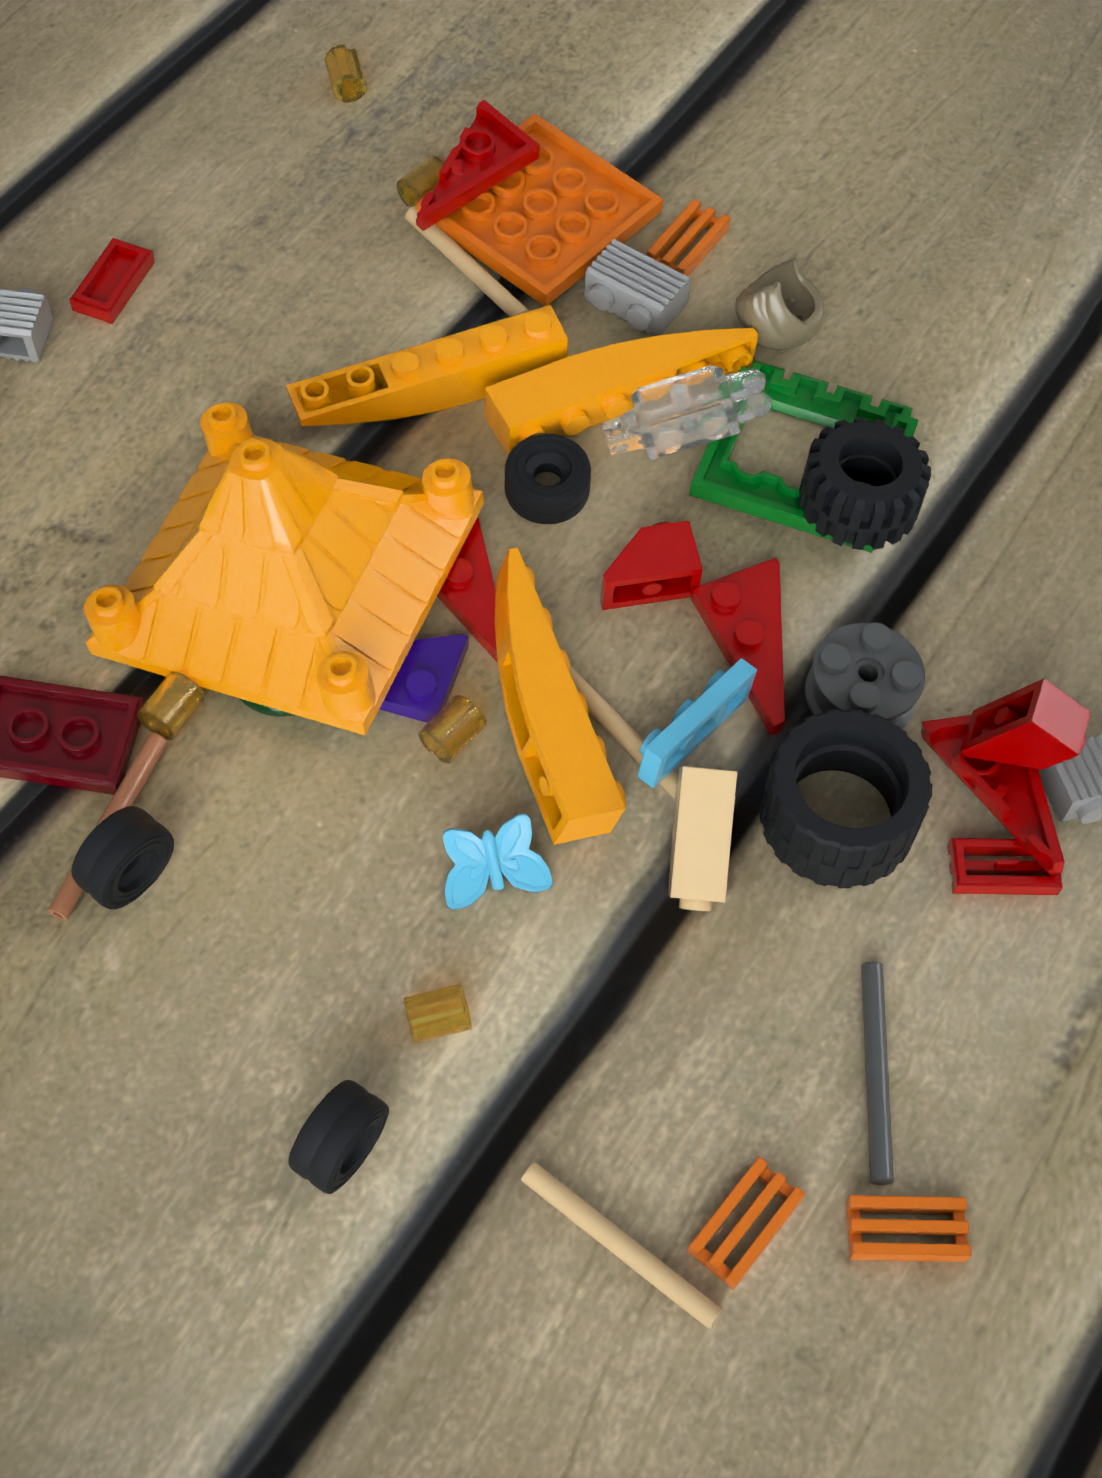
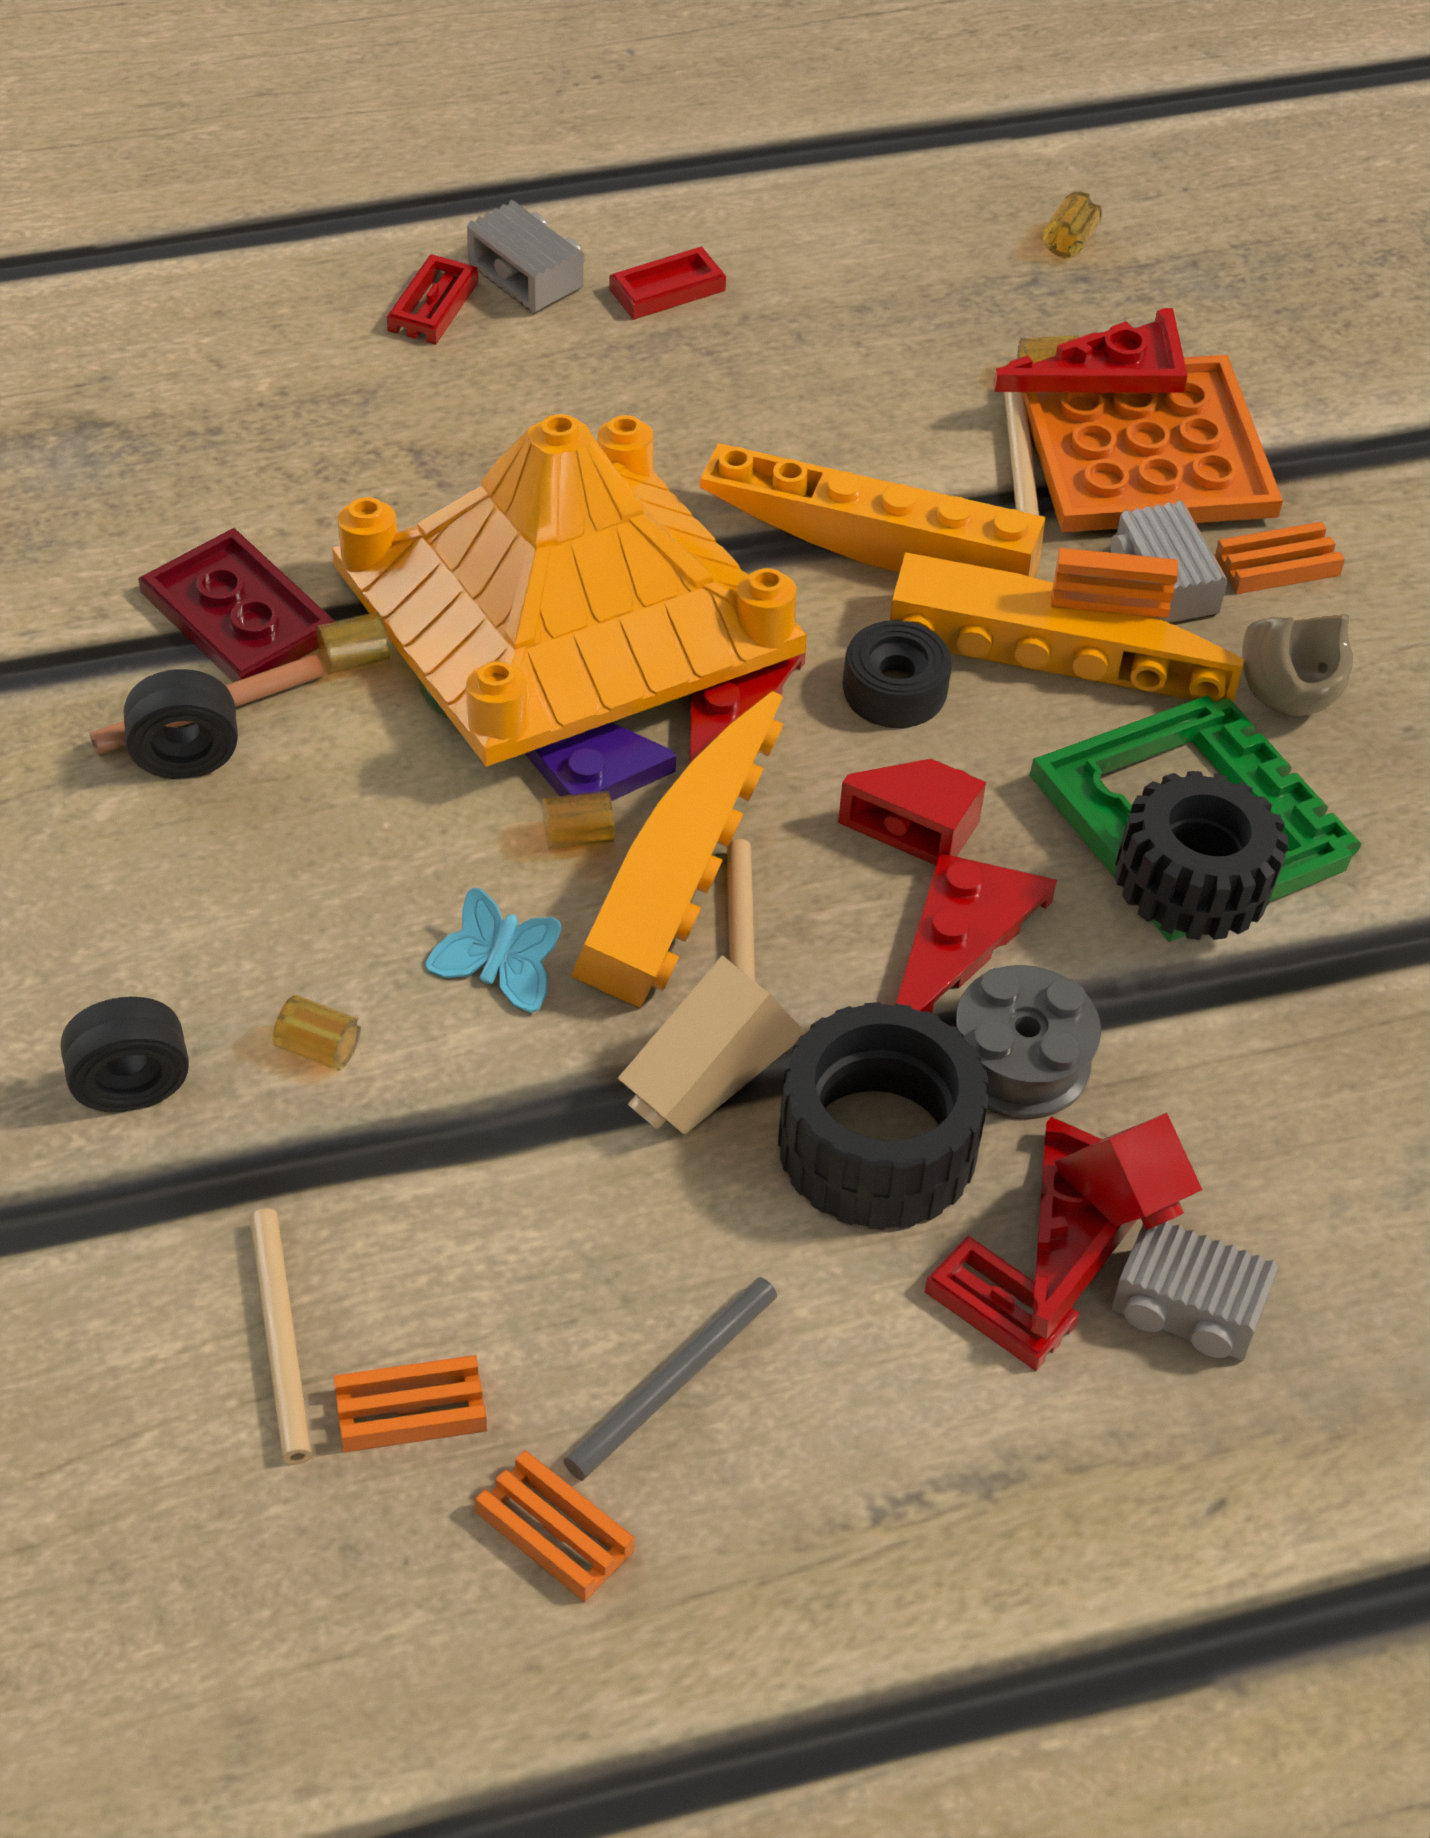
camera: 40 degrees right, 10 degrees down
clear hinge [602,365,772,461] -> none
medium azure plate [637,658,757,789] -> none
none -> orange tile [1051,548,1178,618]

